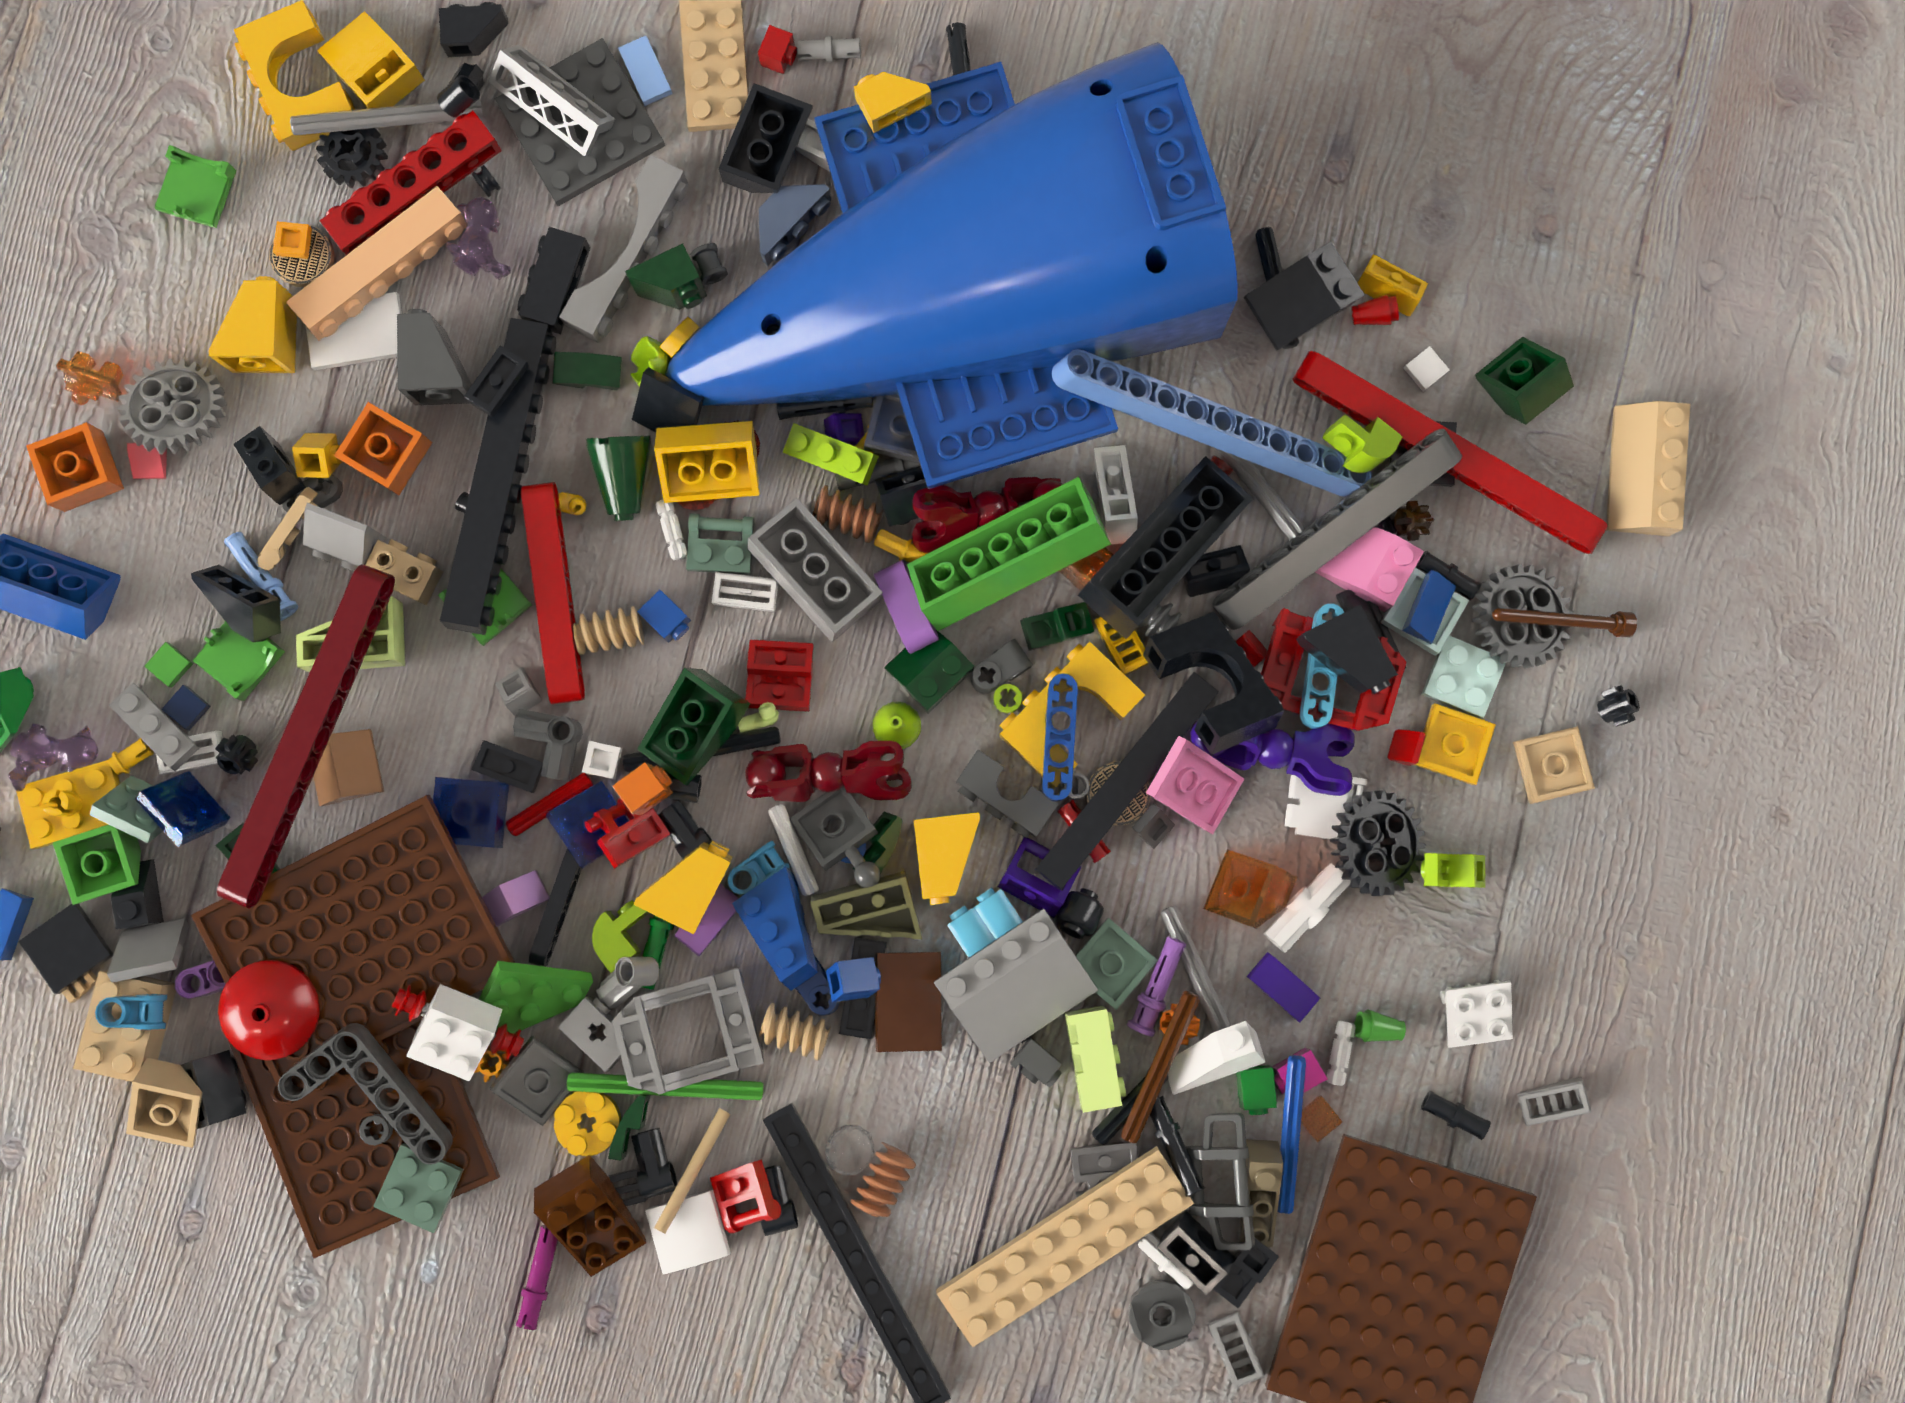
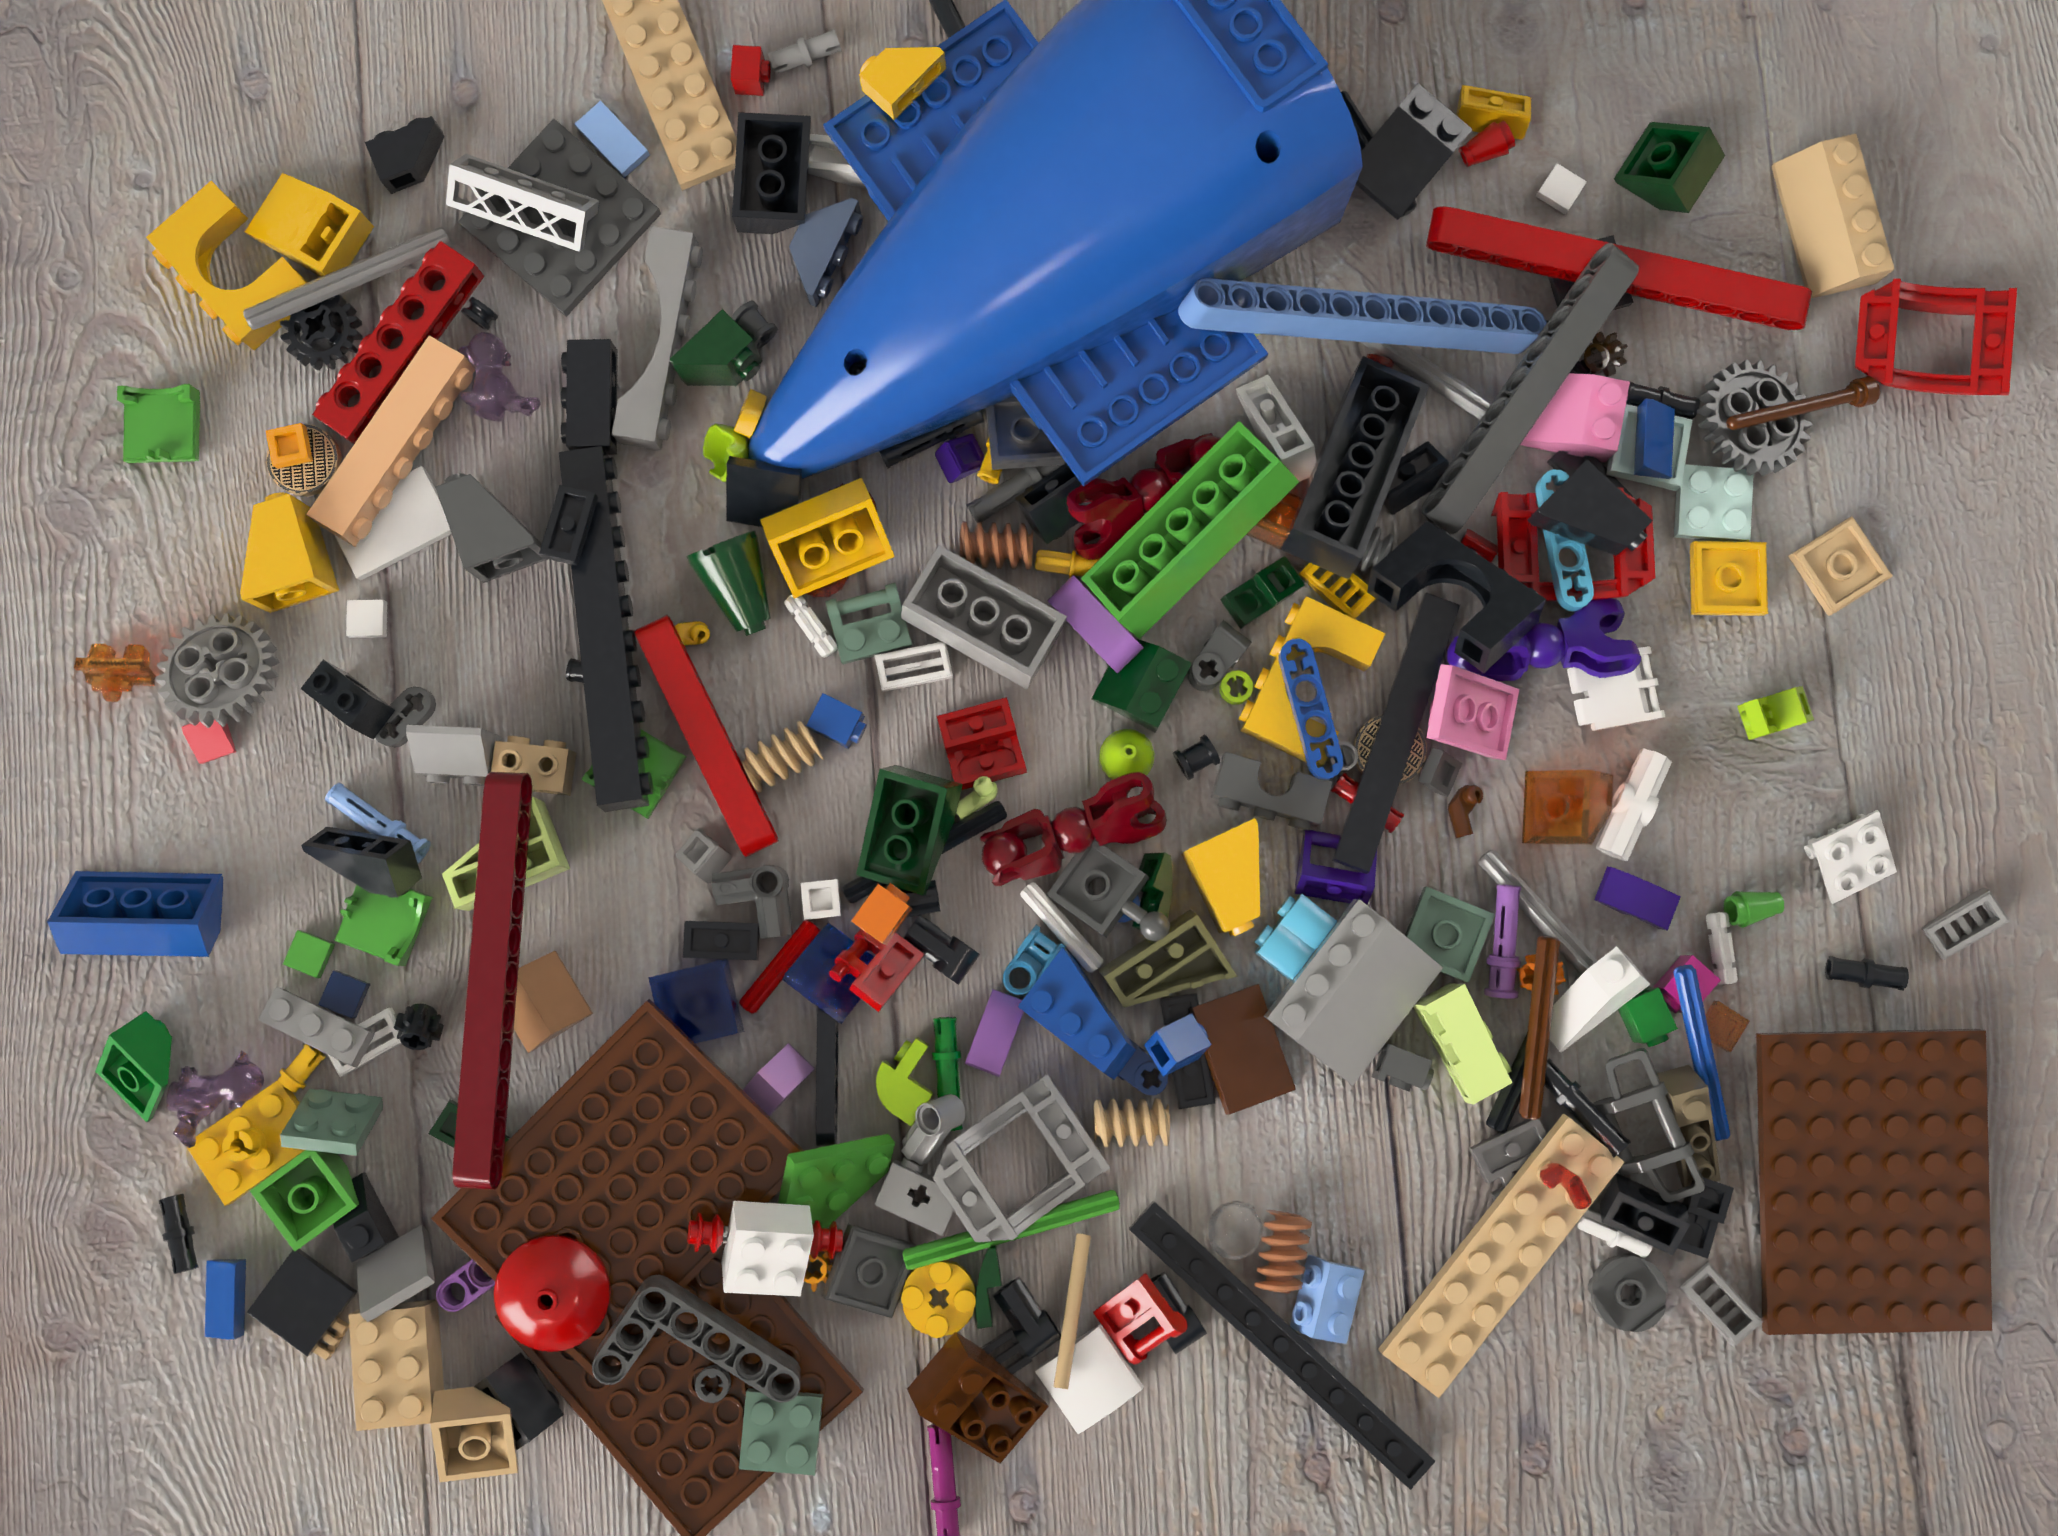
camera: 20 degrees left, 0 degrees up
orange brick [26,422,124,512] -> none
dark azure piece [95,994,168,1030] -> none
clear blue plate [135,771,231,847] -> none
tan hinge [257,487,318,571] -> none
yellow brick [292,433,342,478] -> none
orange brick [334,402,433,496] -> none
black piece [437,63,485,118] -> none
dark green slope [552,352,622,390] -> none
yellow slope [633,840,733,934] -> none
lime plate [782,423,879,486] -> none
black head [1056,888,1104,939] -> none
lime brick [1322,414,1402,473] -> none
black gear [1330,790,1426,896] -> none
red slope [1387,729,1426,766] -> none
black gear [1597,685,1640,727] -> none
none -> white tile [346,600,387,638]
none -> black bush [1173,734,1221,781]
none -> light blue bracket [1290,1255,1365,1344]
none -> reddish brown arm [1448,785,1483,838]
none -> clear red arm [1539,1163,1592,1209]
none -> red wedge [1855,278,2017,395]

